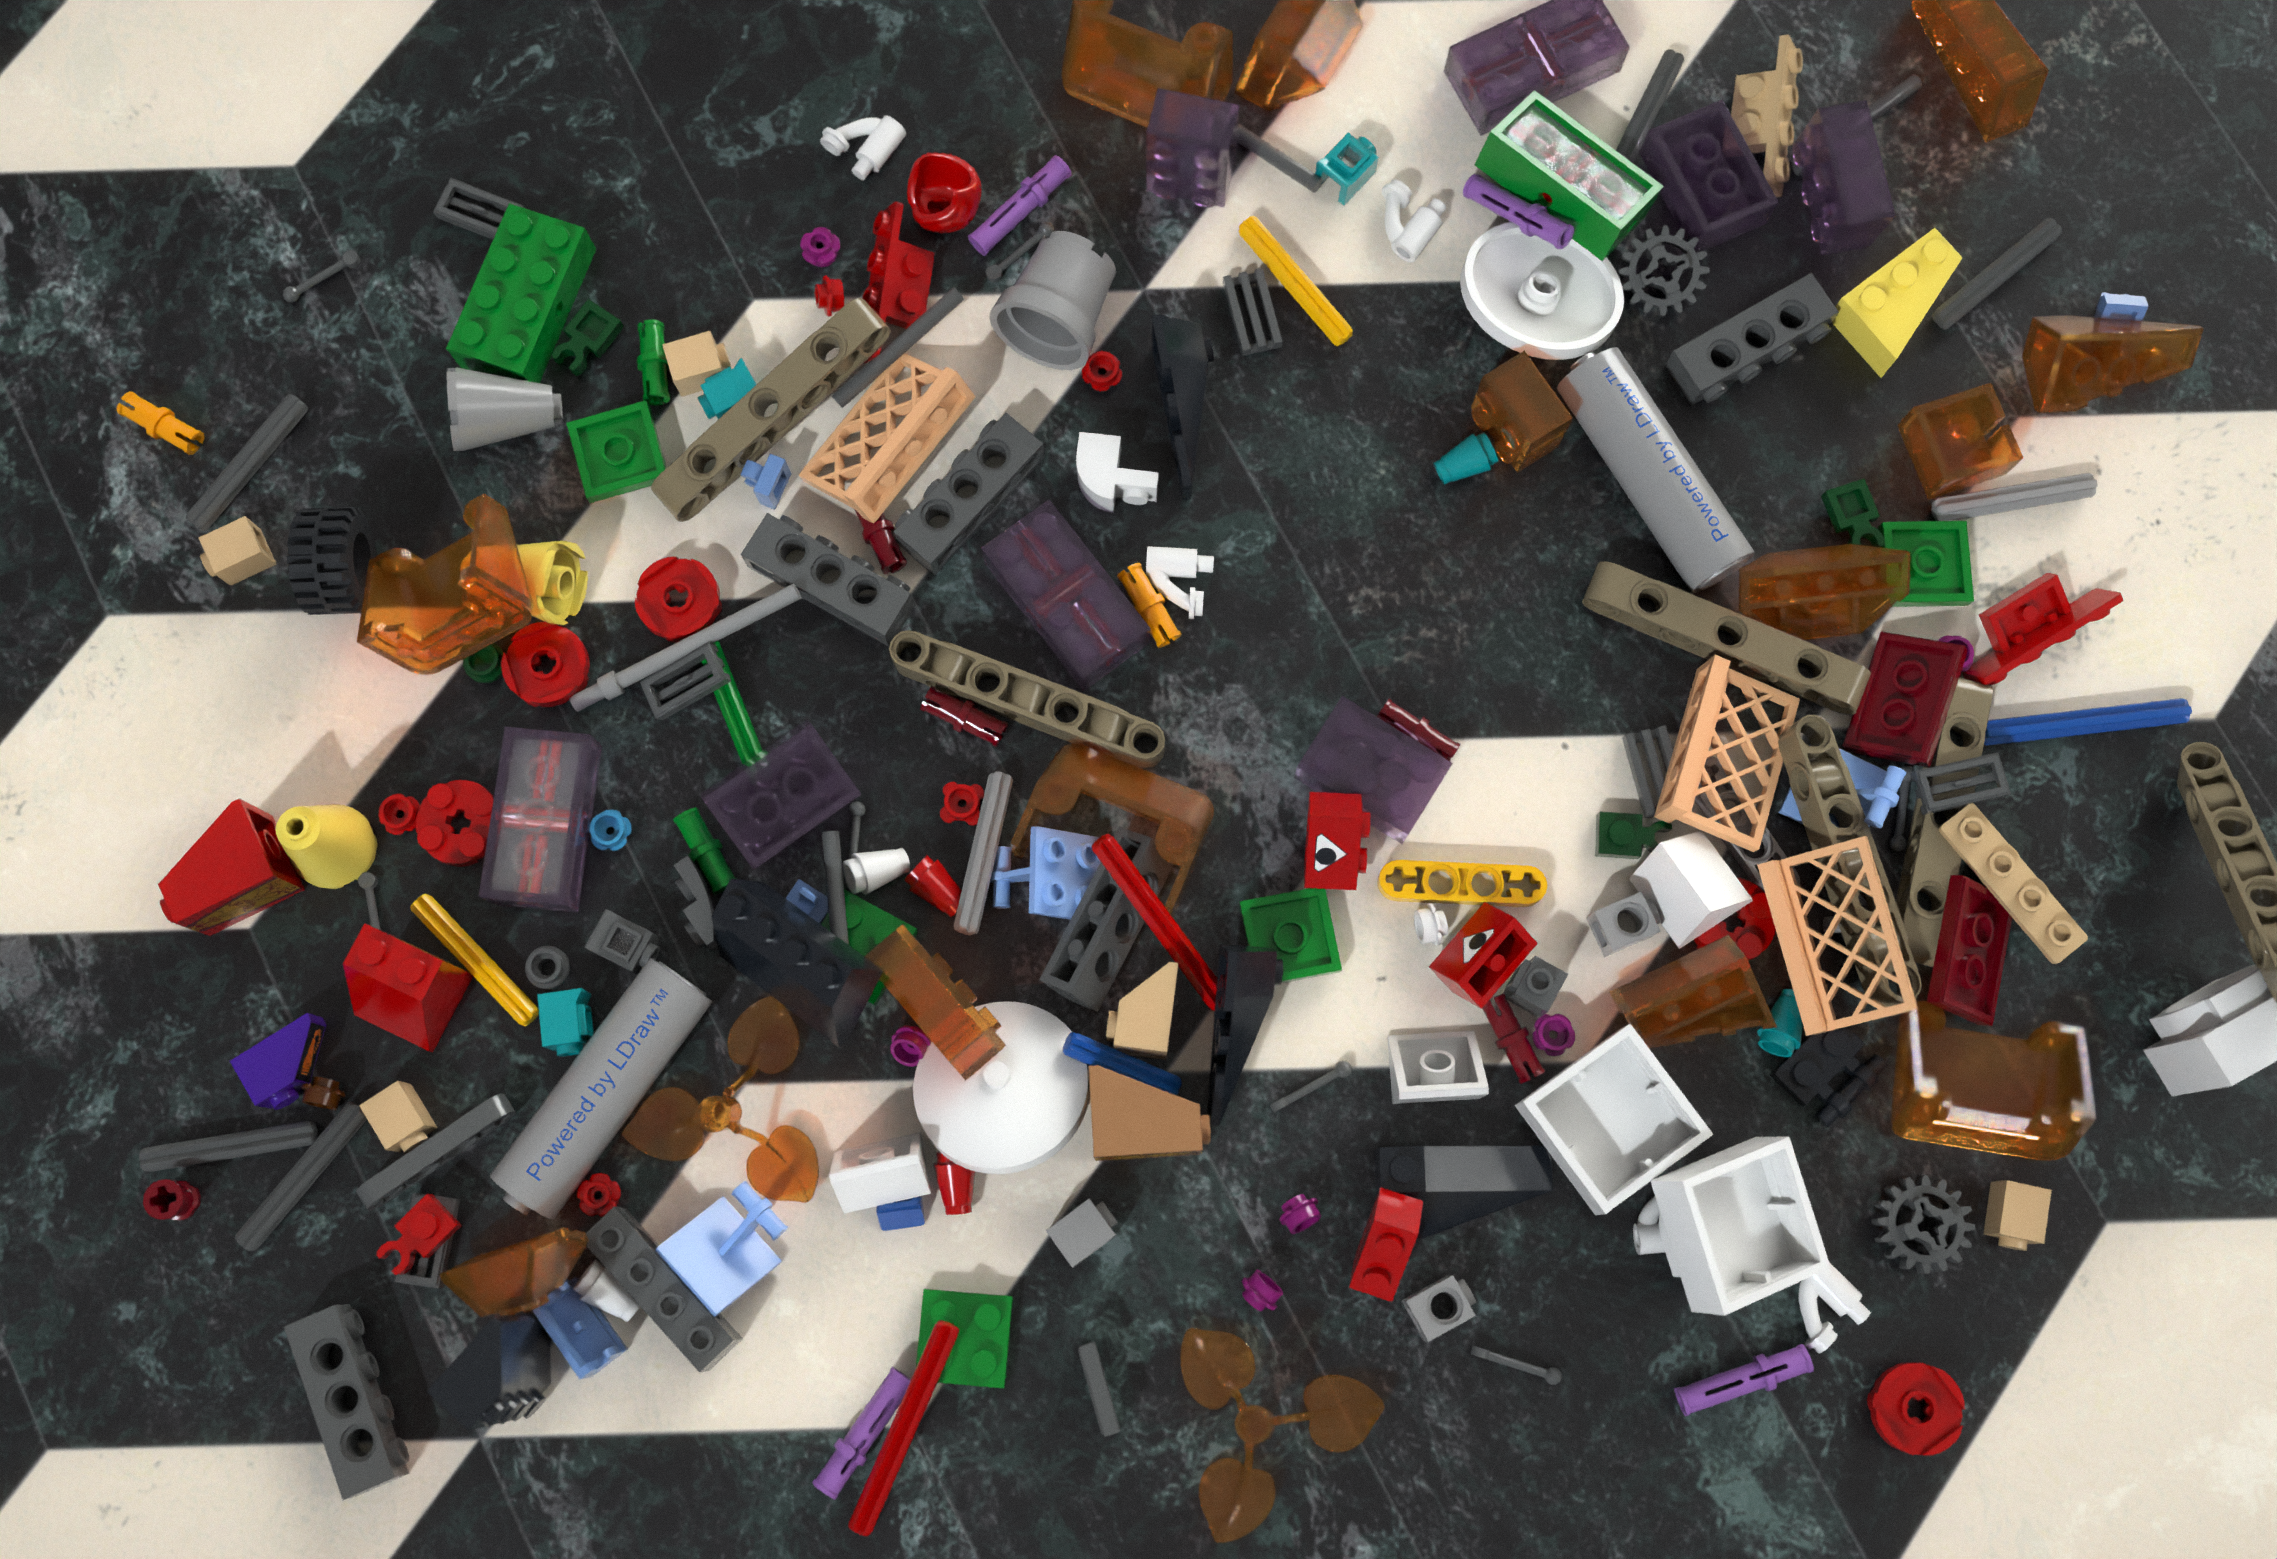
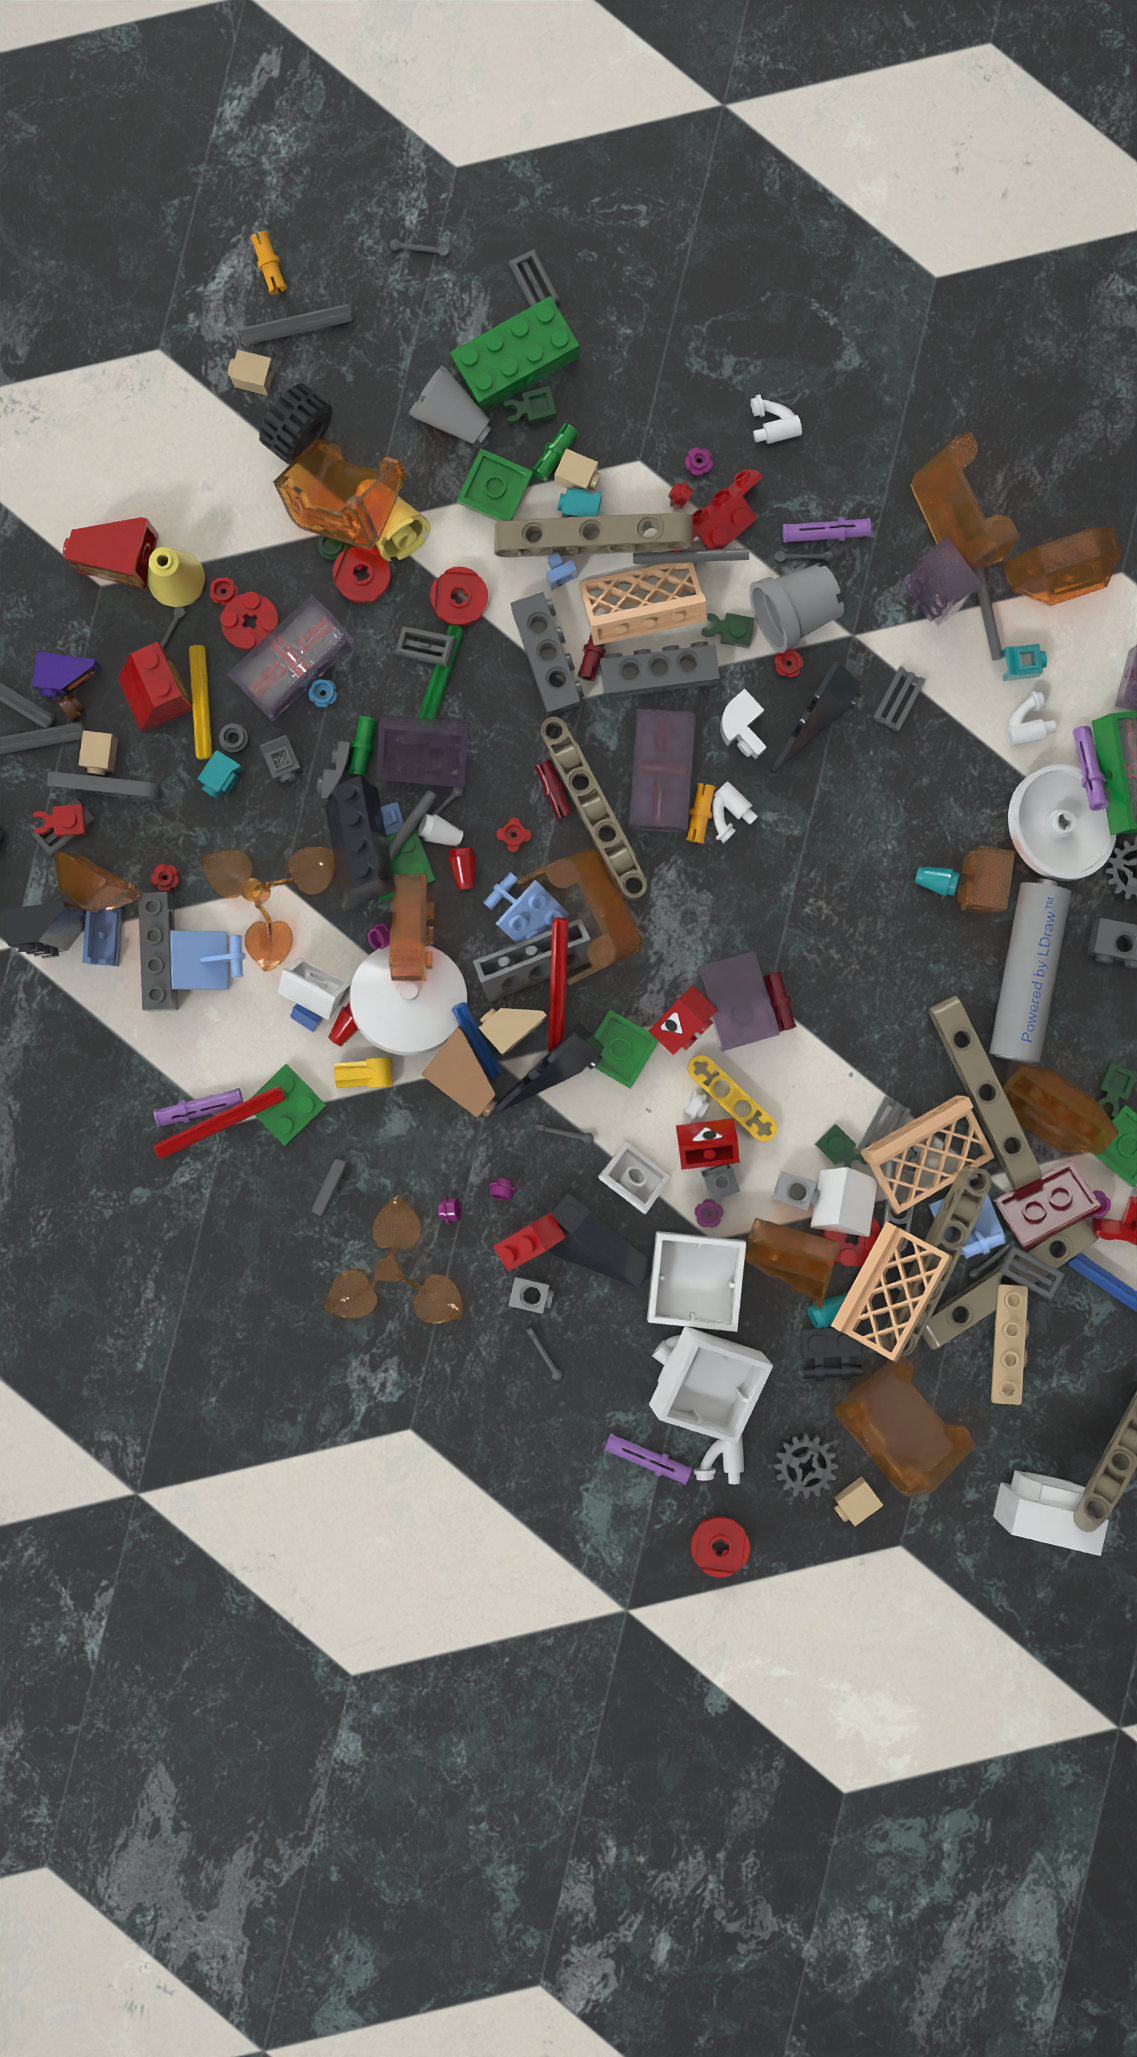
camera: 45 degrees right, 10 degrees up
light grey piece [490,957,713,1219] -> none
light grey bar [569,583,801,712] -> none
white cone [573,1259,640,1322] -> none
red piece [907,152,982,233] -> none
light grey axle [954,771,1013,935] -> none
light grey brick [1046,1198,1118,1268] -> none
yellow axle [1238,216,1353,346] -> none
dark red pin [1482,993,1545,1084] -> none
dark red tile [1927,875,2012,1026] -> none
none -> yellow piece [334,1057,393,1088]
none -> dark green plate [701,613,755,648]

